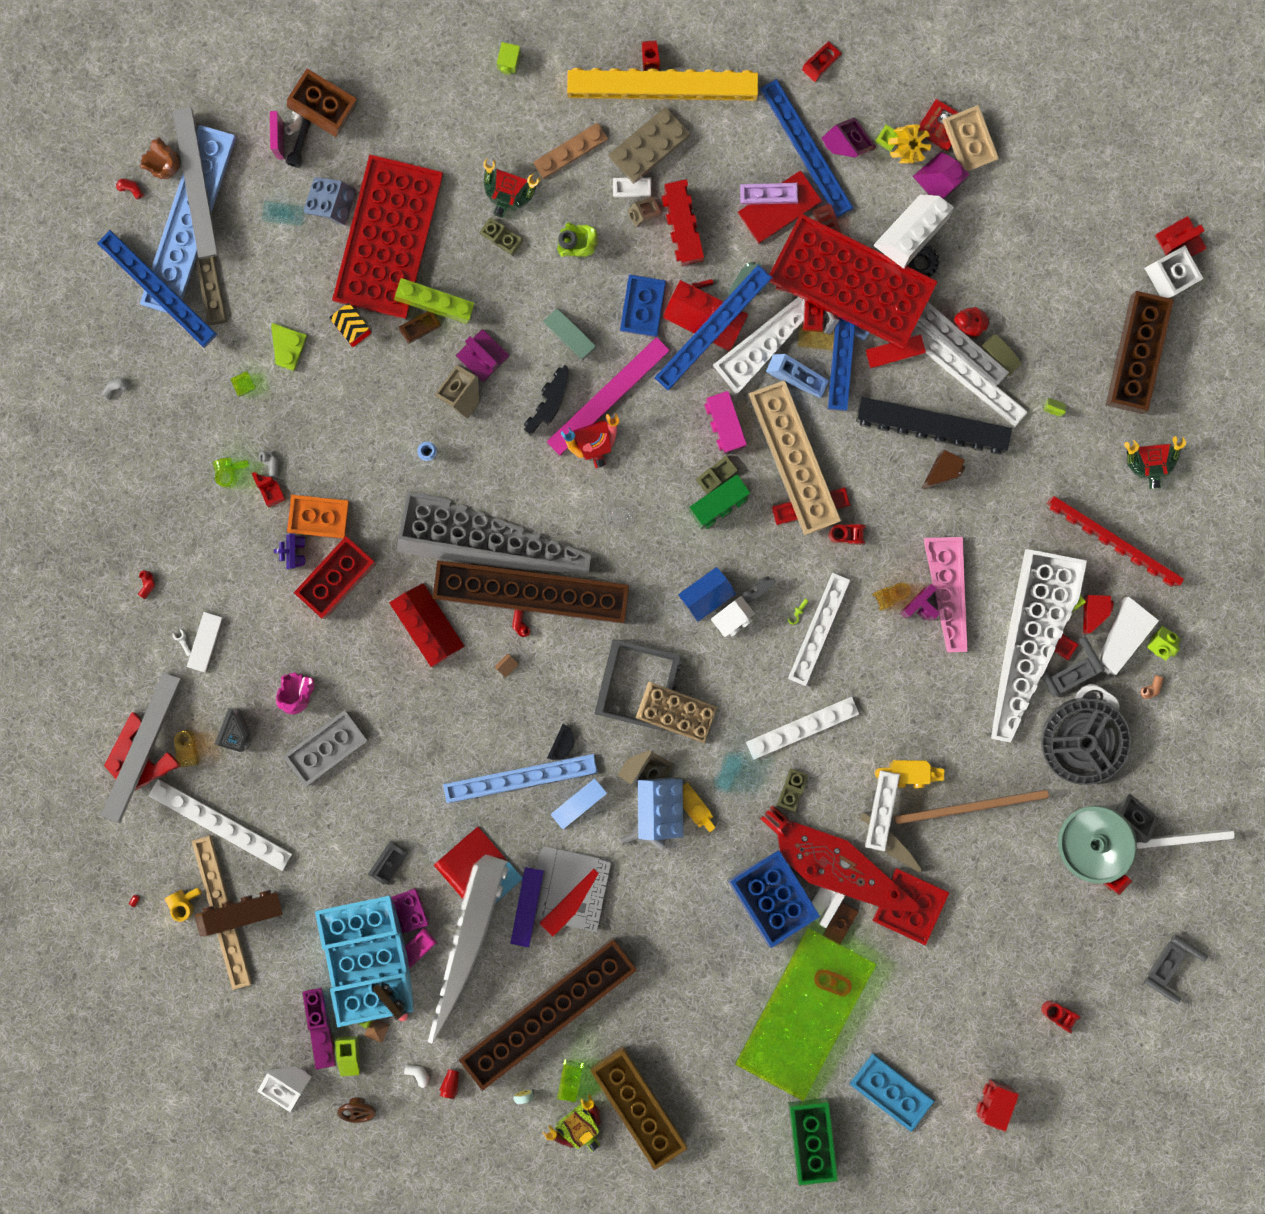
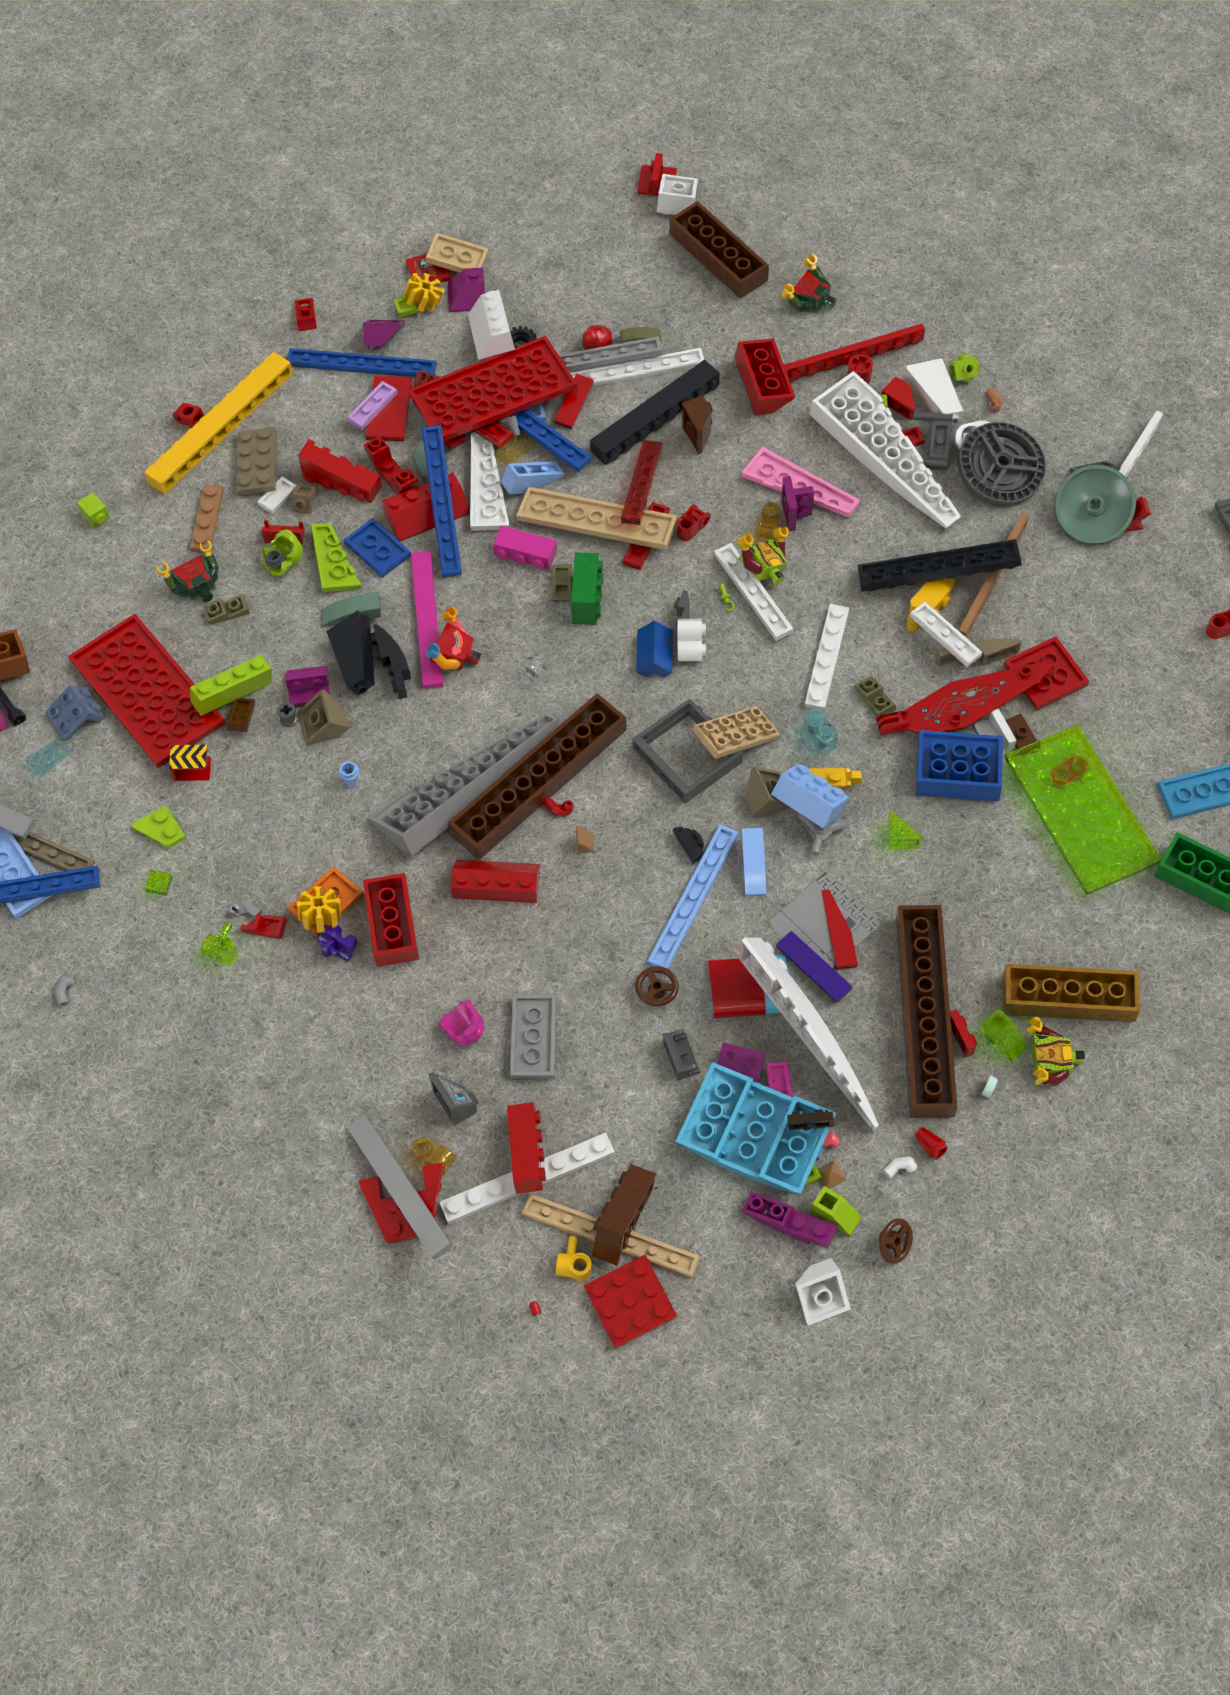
camera: 50 degrees left, 25 degrees down
red arm [138,570,155,600] -> none
white hand [172,630,191,656] -> none
white tile [187,612,223,673] -> none
lime slope [1043,397,1066,417] -> none
none -> red hinge [261,520,305,545]
none -> dark grey bush [277,702,298,727]
none -> yellow gear [297,886,341,933]
none -> lime wing [311,523,361,593]
none -> black slope [326,610,375,695]
none -> red slope [363,436,418,493]
none -> red brick [507,1102,546,1194]
none -> red plate [584,1254,677,1349]
none -> clear red plate [621,440,662,525]
none -> reddish brown piece [635,966,679,1007]
none -> red slope [734,338,795,415]
none -> torso [737,527,789,585]
none -> red piece [847,354,873,384]
none -> black plate [858,539,1022,592]
none -> clear neon green slope [887,811,923,849]
none -> red plate [950,1009,977,1057]

